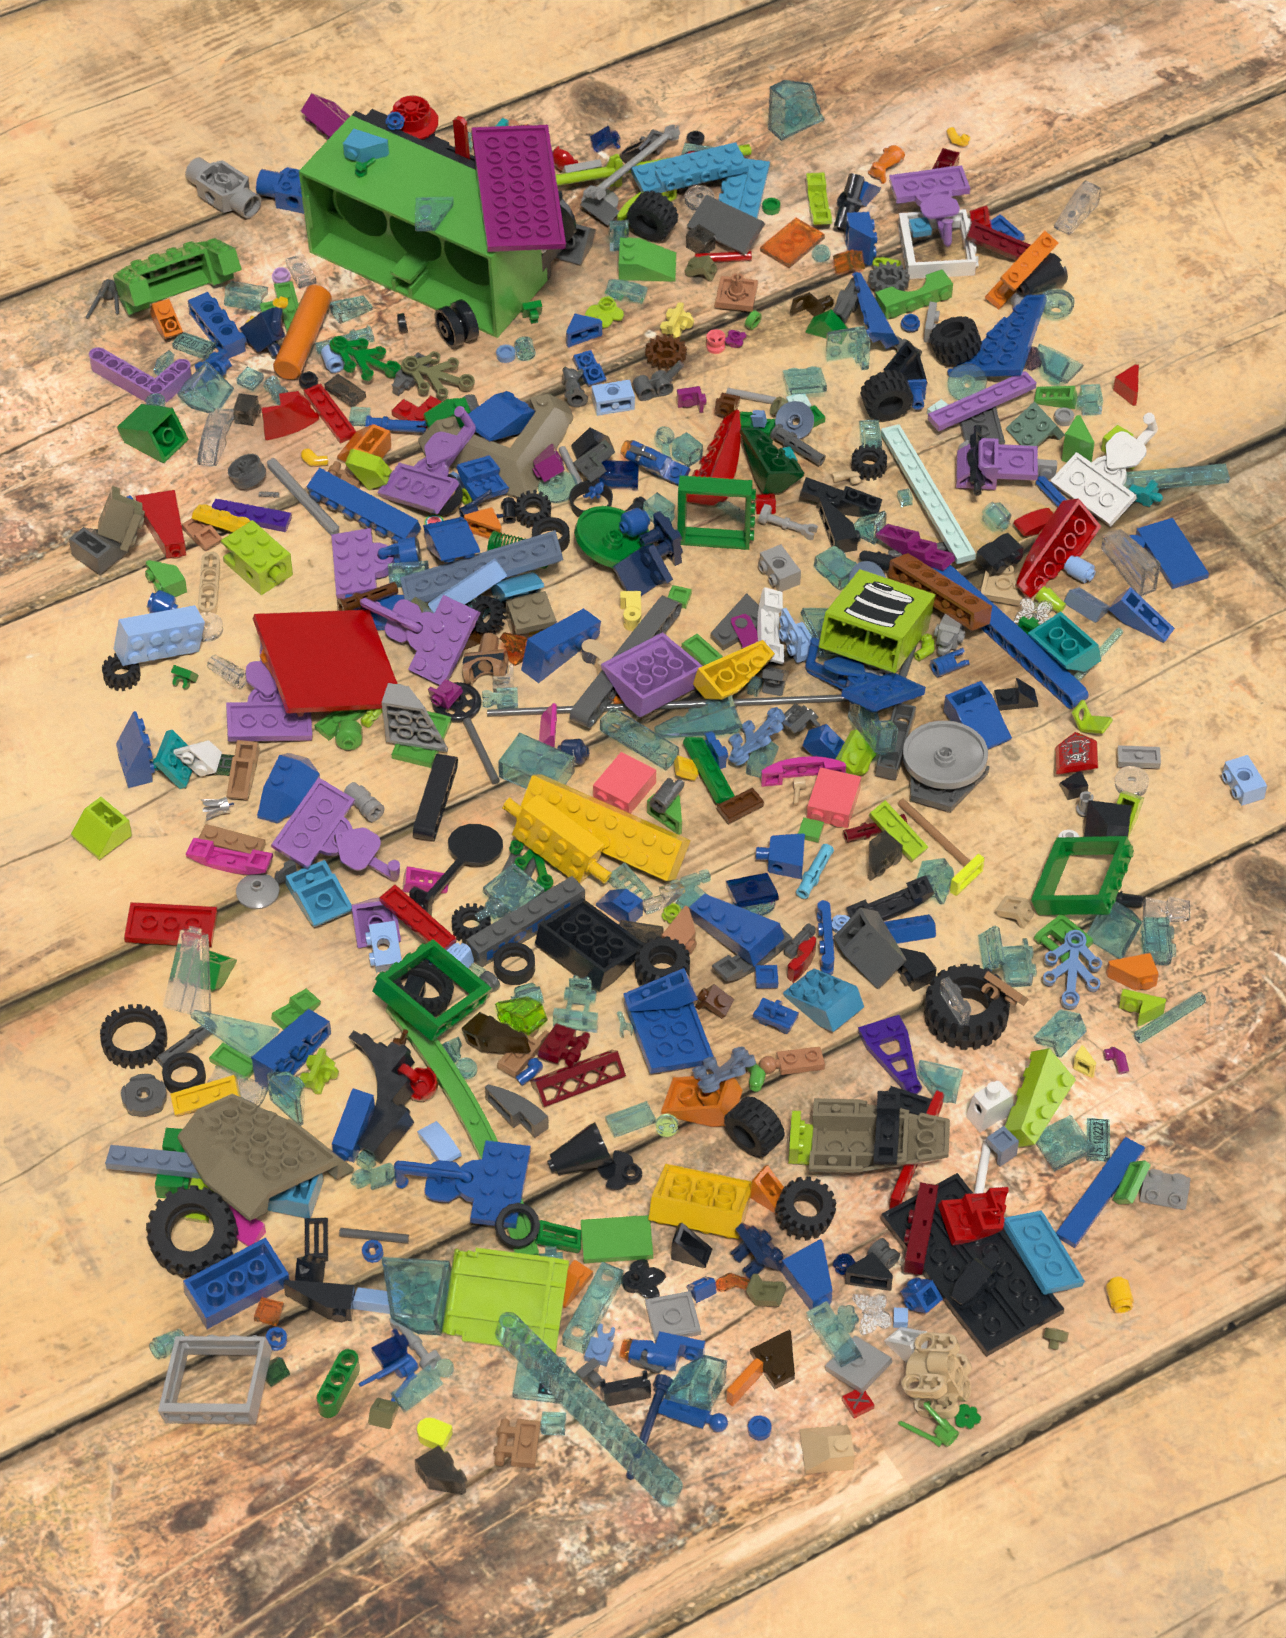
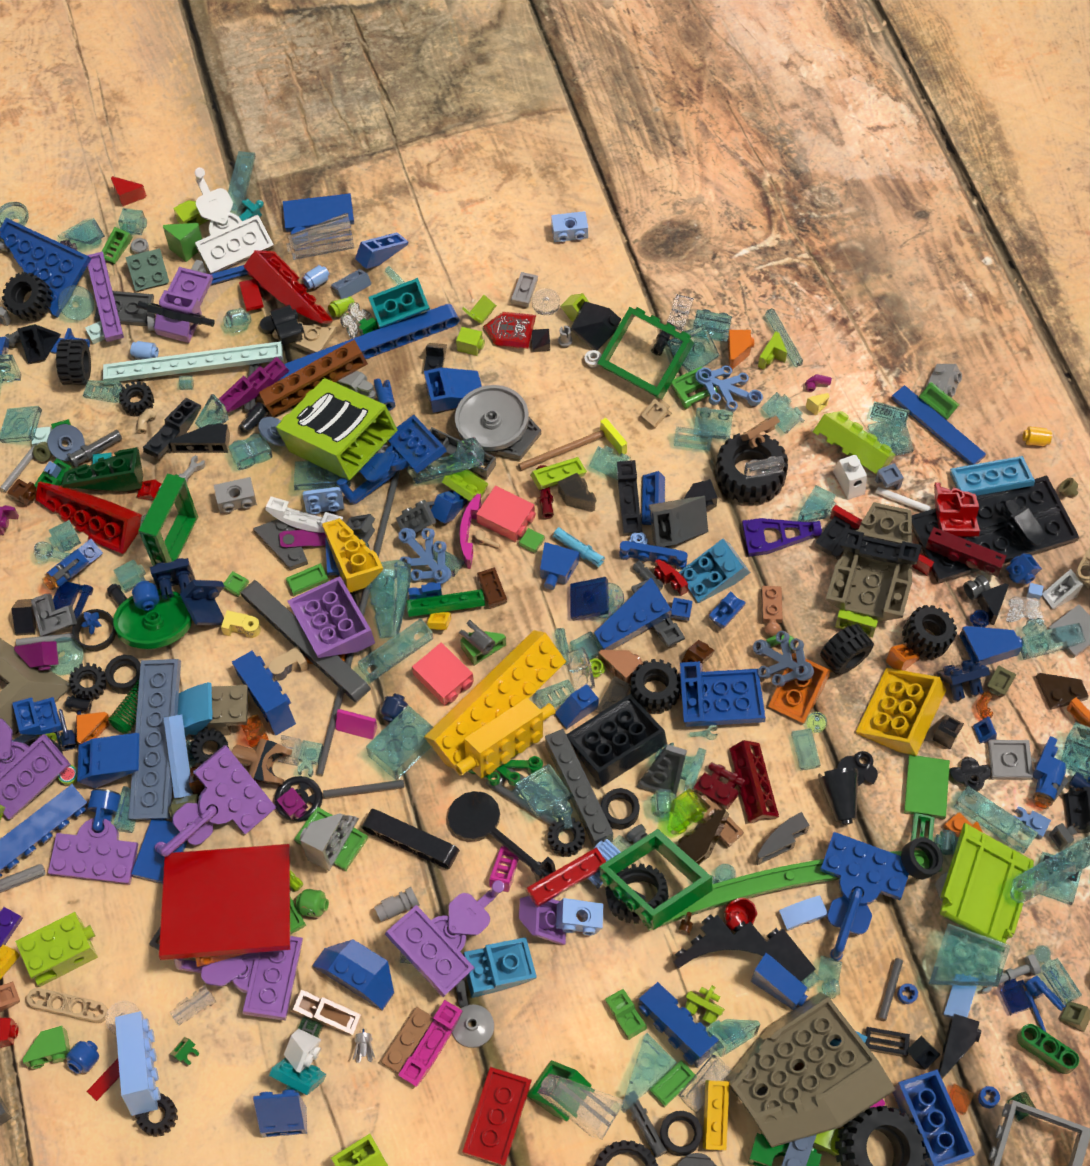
camera: 75 degrees left, 10 degrees up
reddish brown pin [337,581,399,611] -> none
blue arm [516,1058,543,1086] -> none
none -> light blue brick [130,341,159,359]
none -> lime brick [456,327,485,356]
none -> dark grey wing [637,744,687,798]

